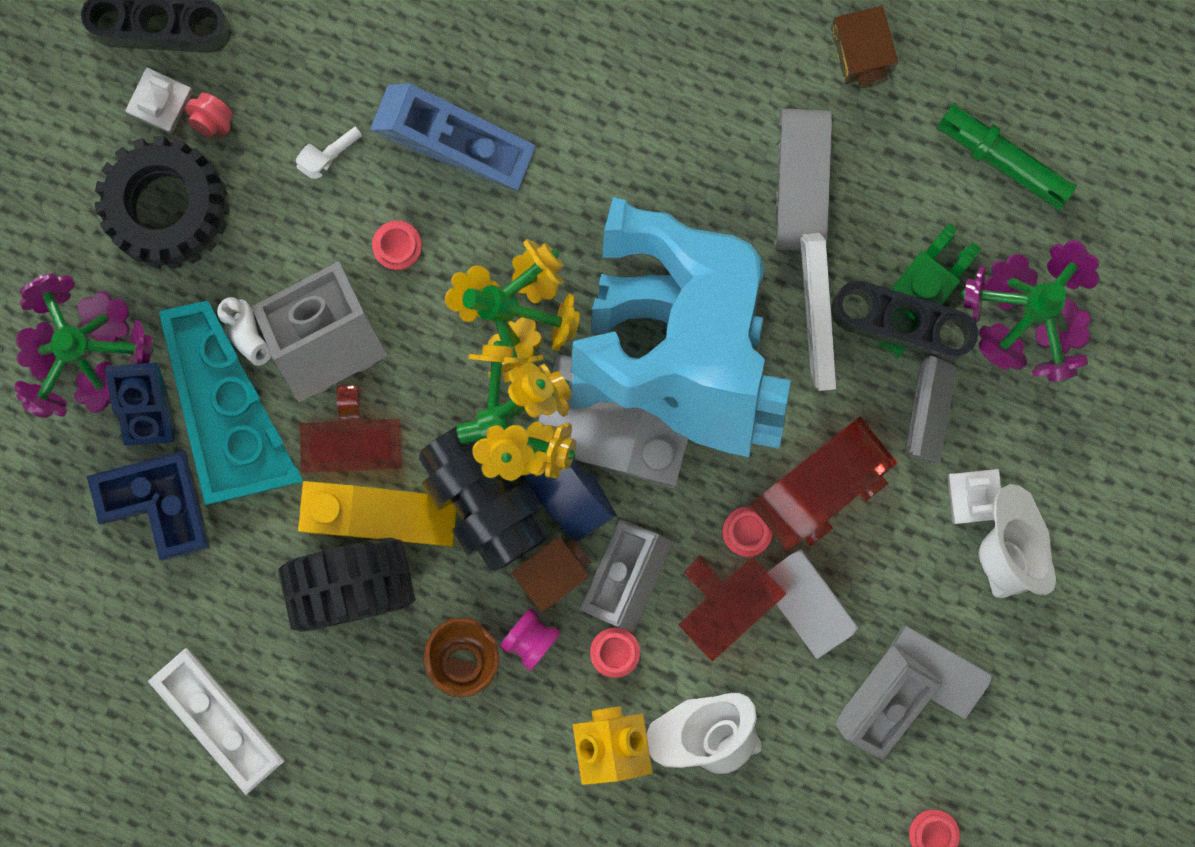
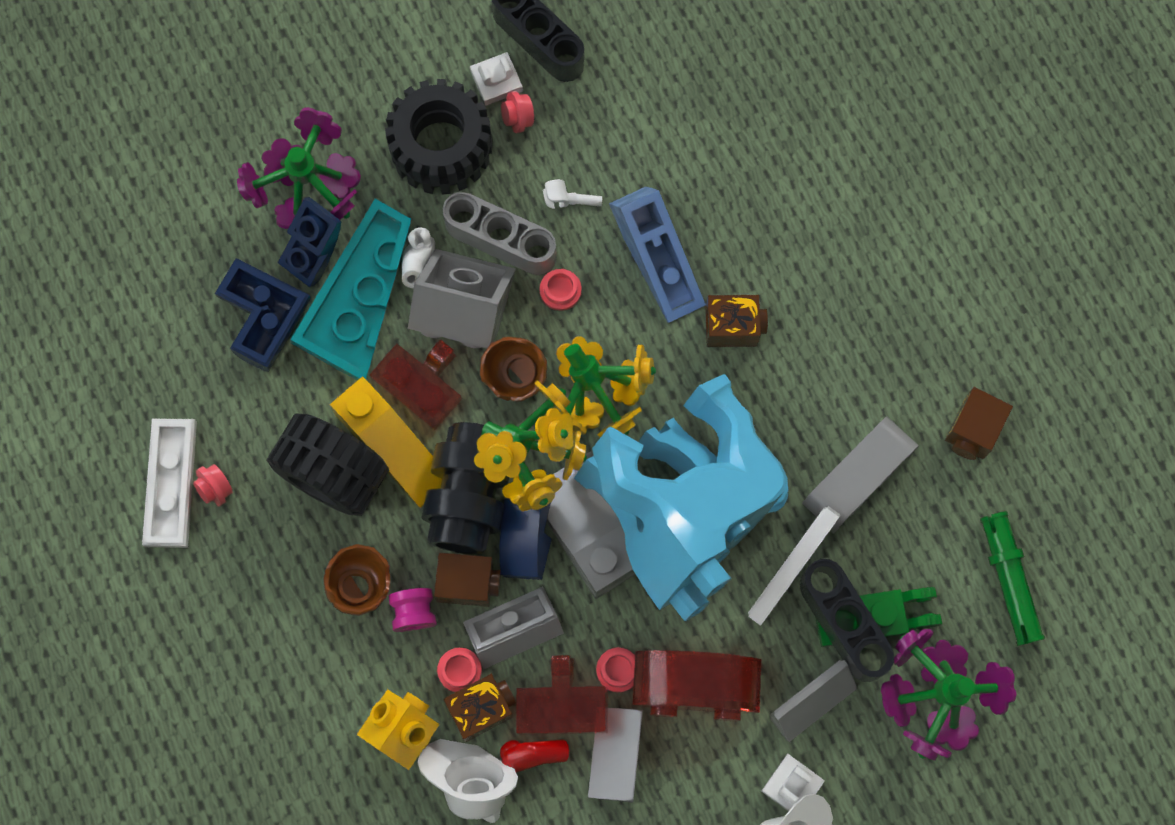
camera: 40 degrees right, 10 degrees down
none -> coral plate [193,464,233,506]
none -> light grey beam [443,192,557,275]
none -> reddish brown brick [444,673,517,742]
none -> dark orange hair [480,337,547,402]
none -> red arm [500,739,569,772]
none -> reddish brown brick [705,295,768,347]

